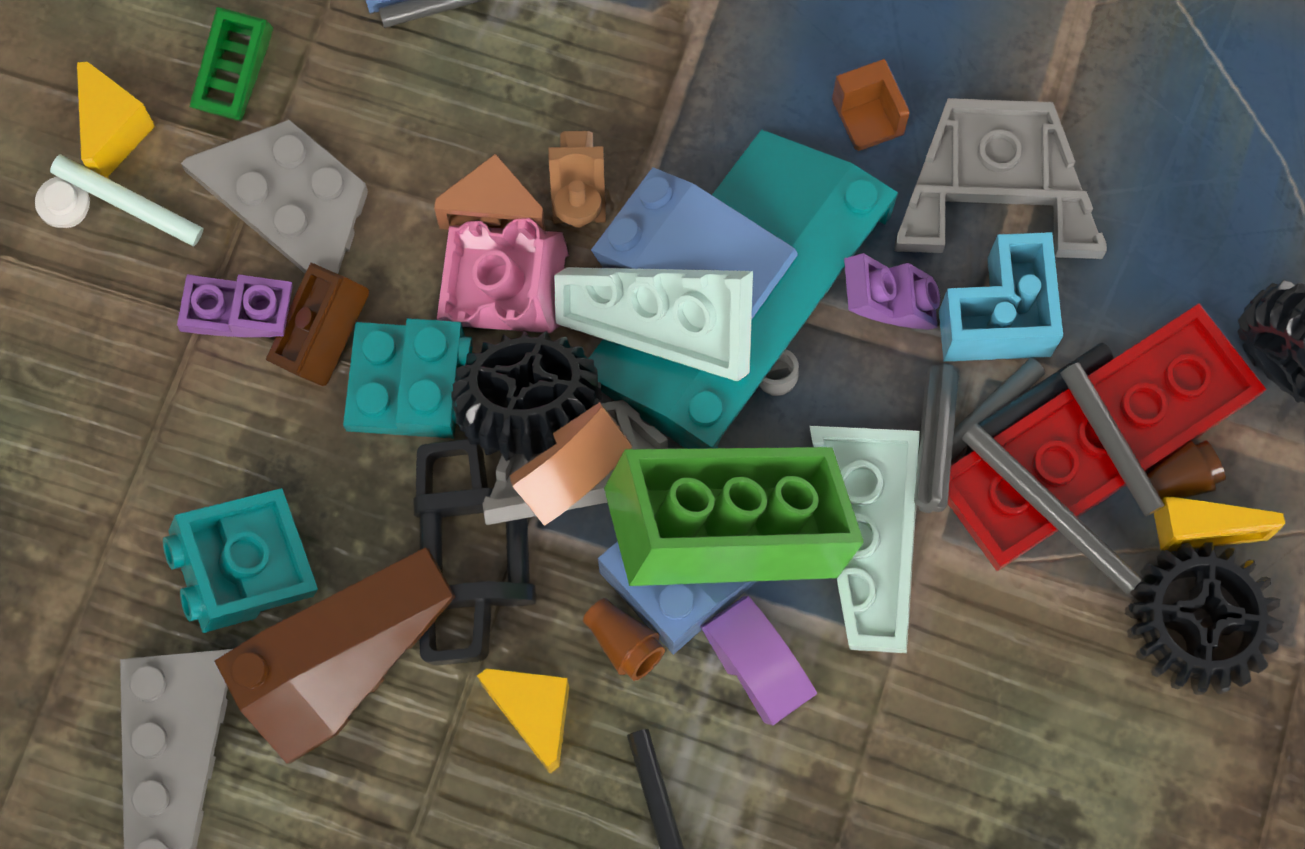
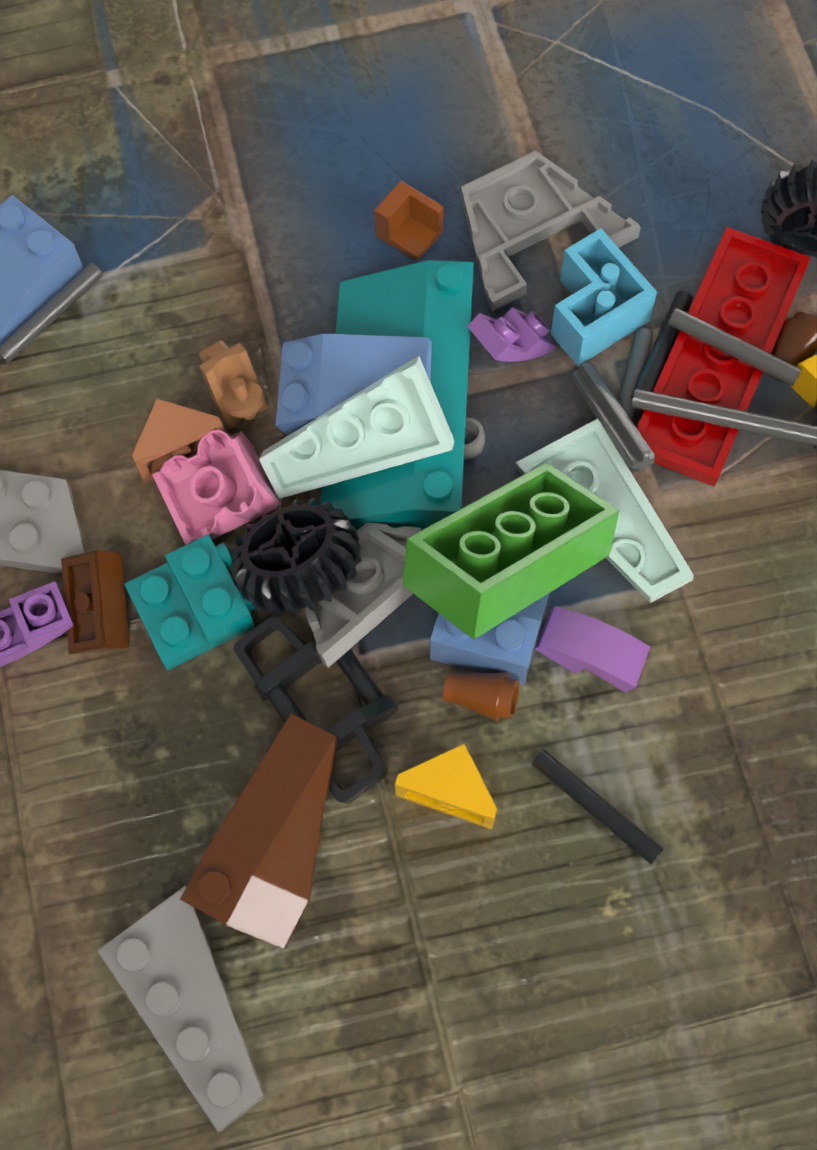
camera: 30 degrees left, 5 degrees down
teal plate [163,488,318,633] -> none
nougat slope [509,402,632,526] -> none

